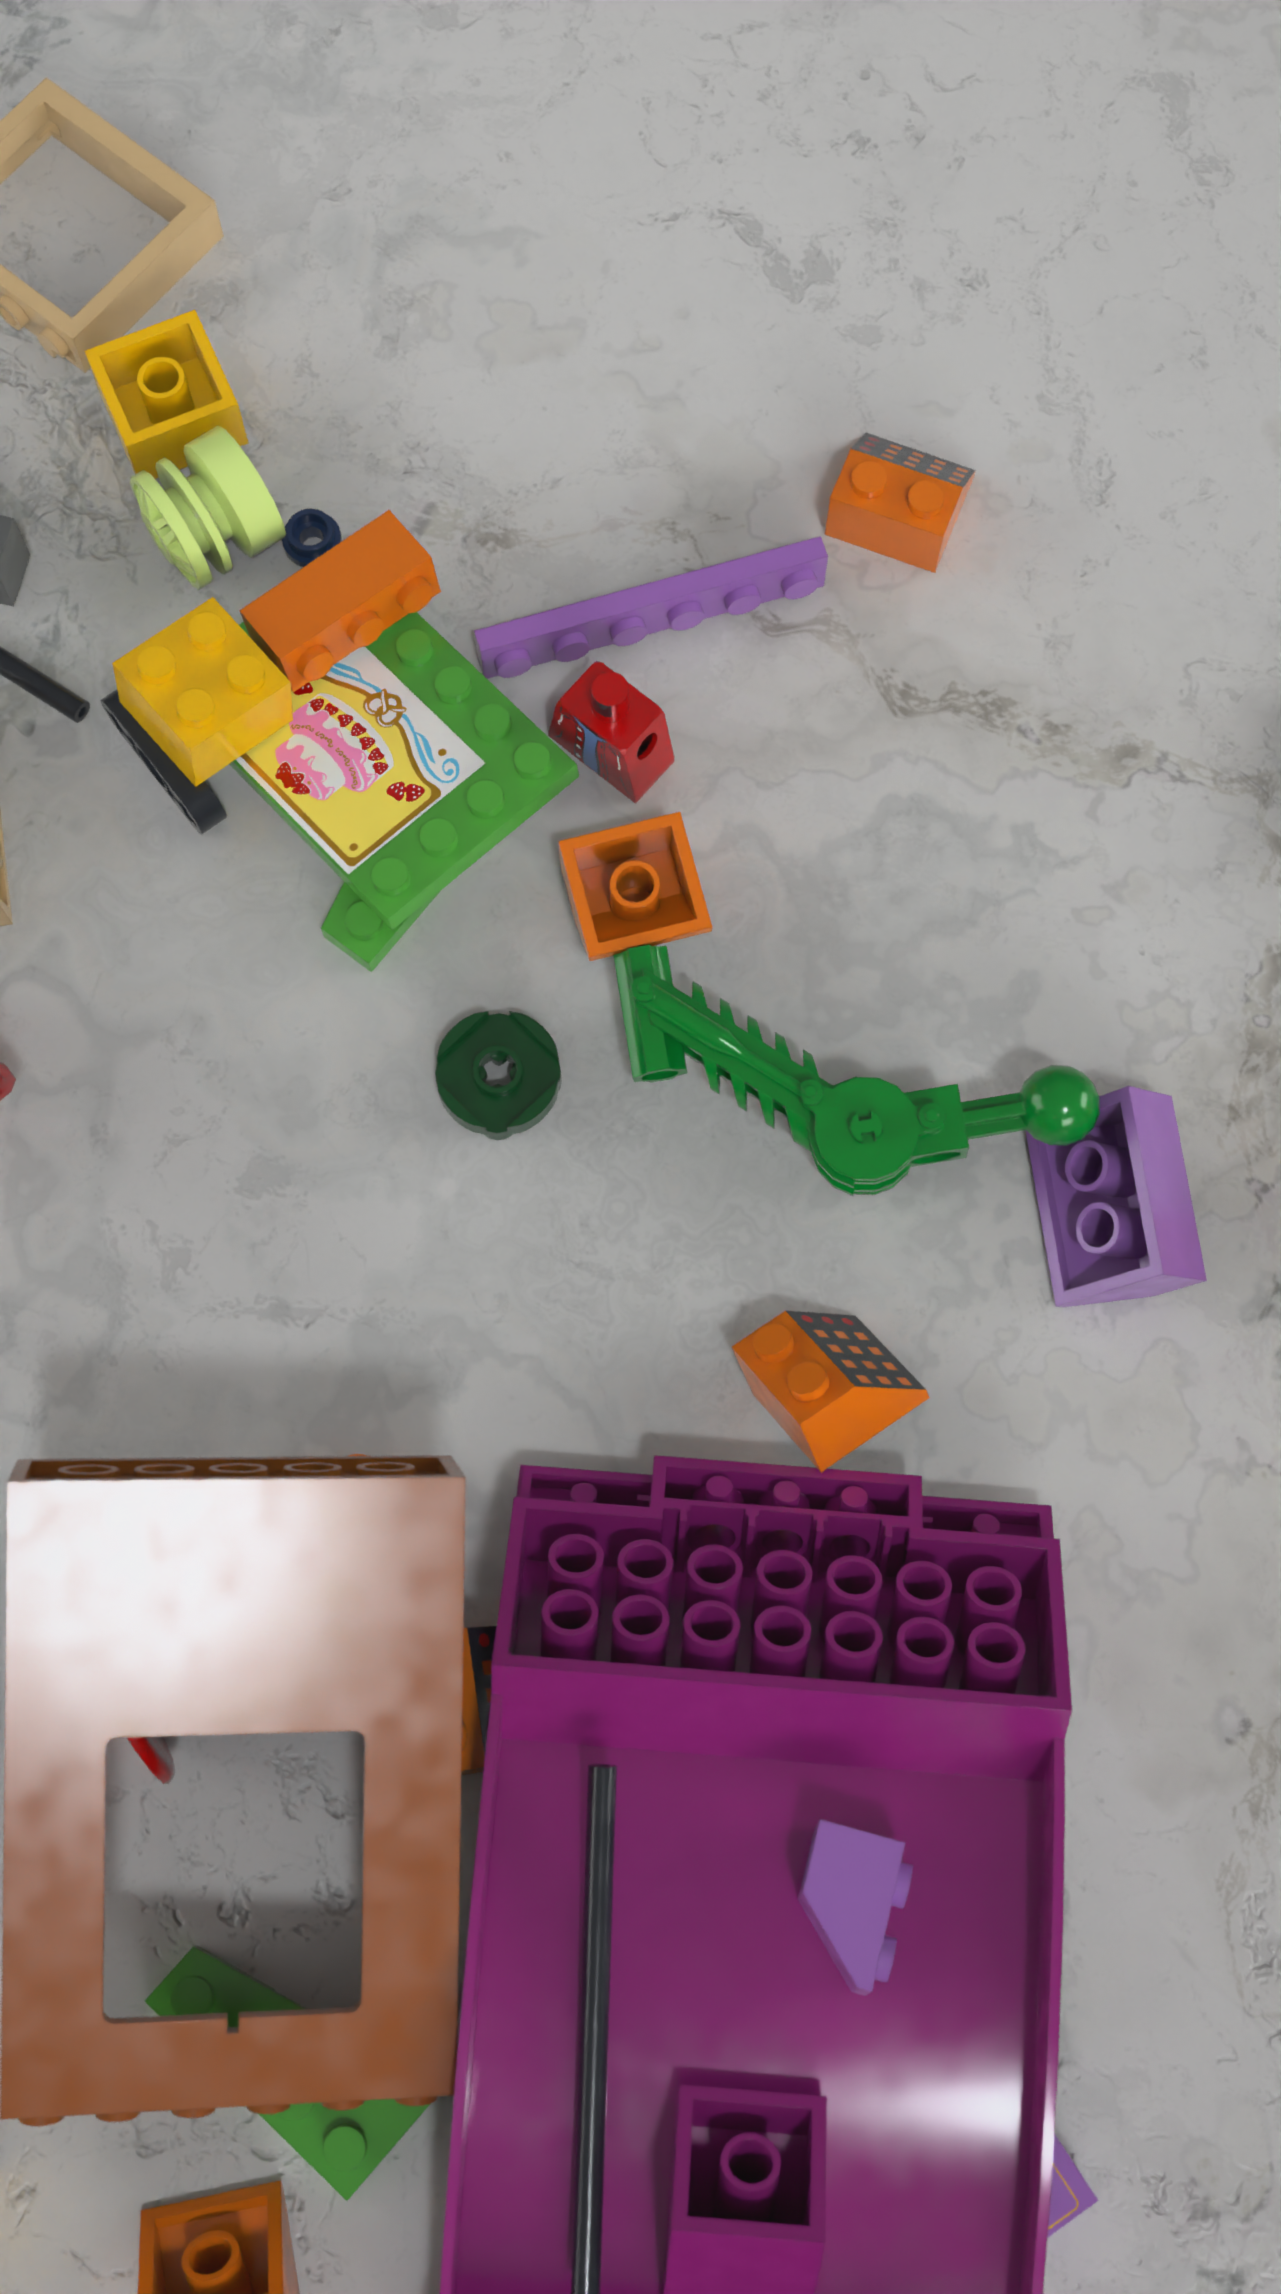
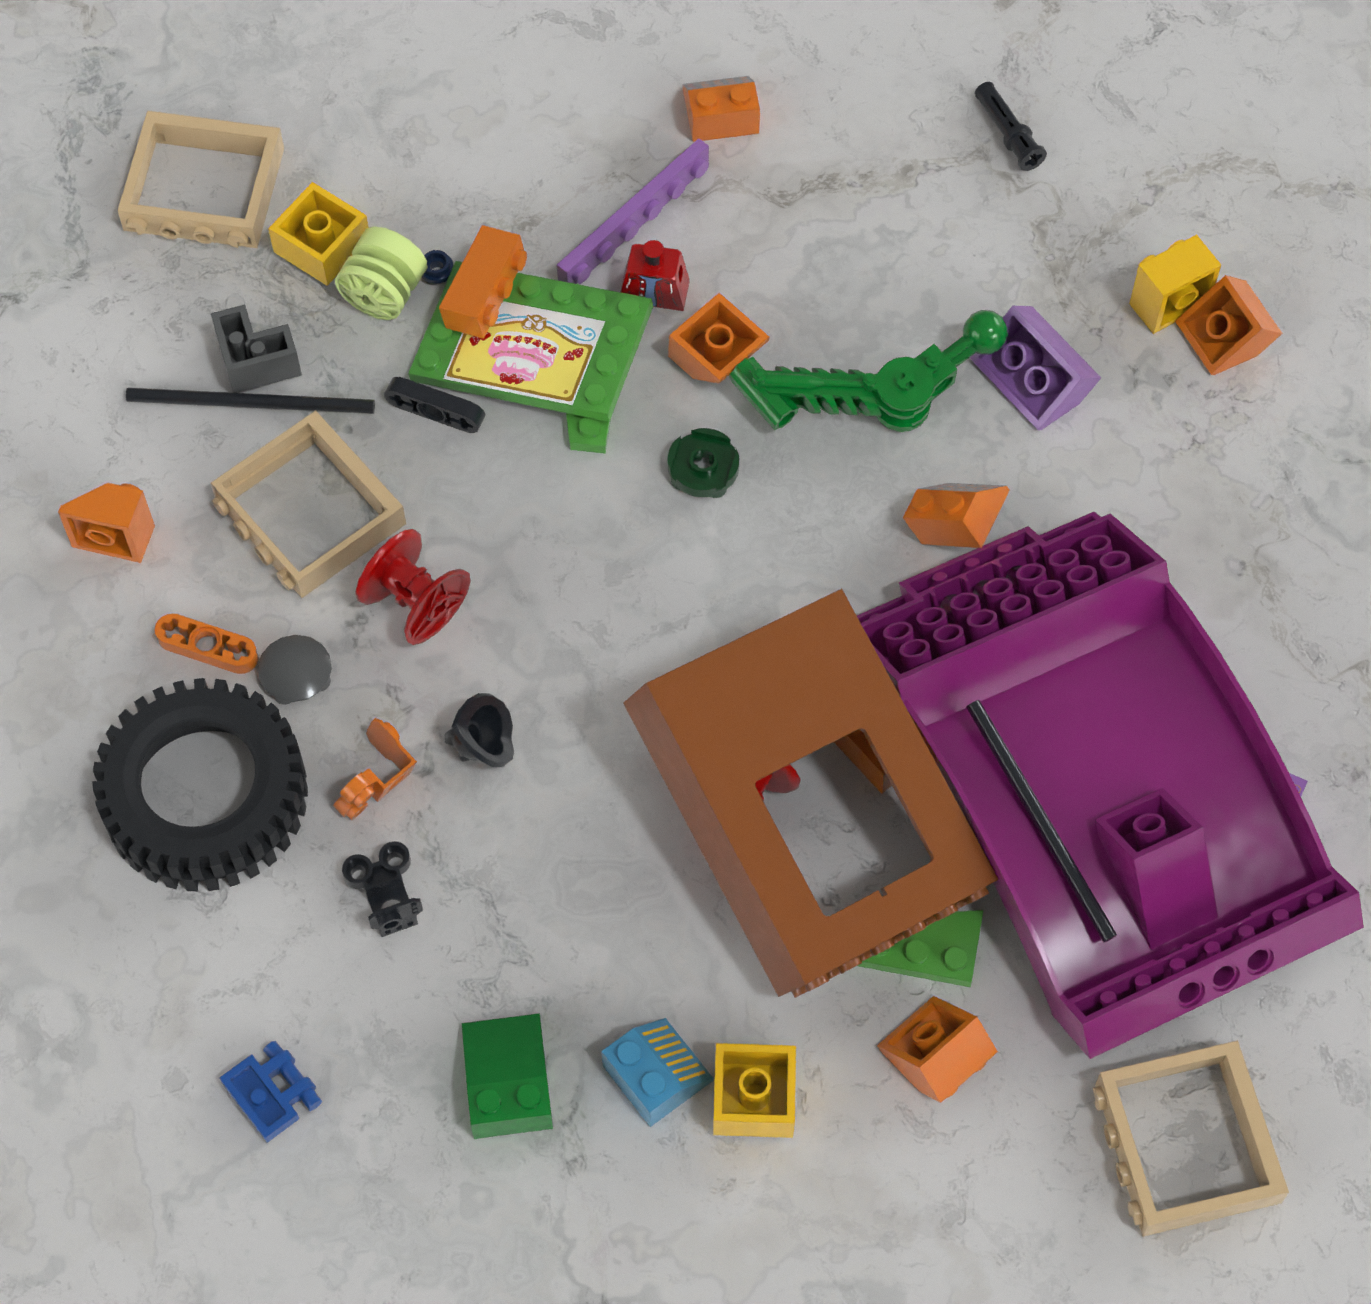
camera: 30 degrees left, 10 degrees down
yellow brick [112,597,293,787] -> none
medium lavender slope [798,1819,913,1996] -> none

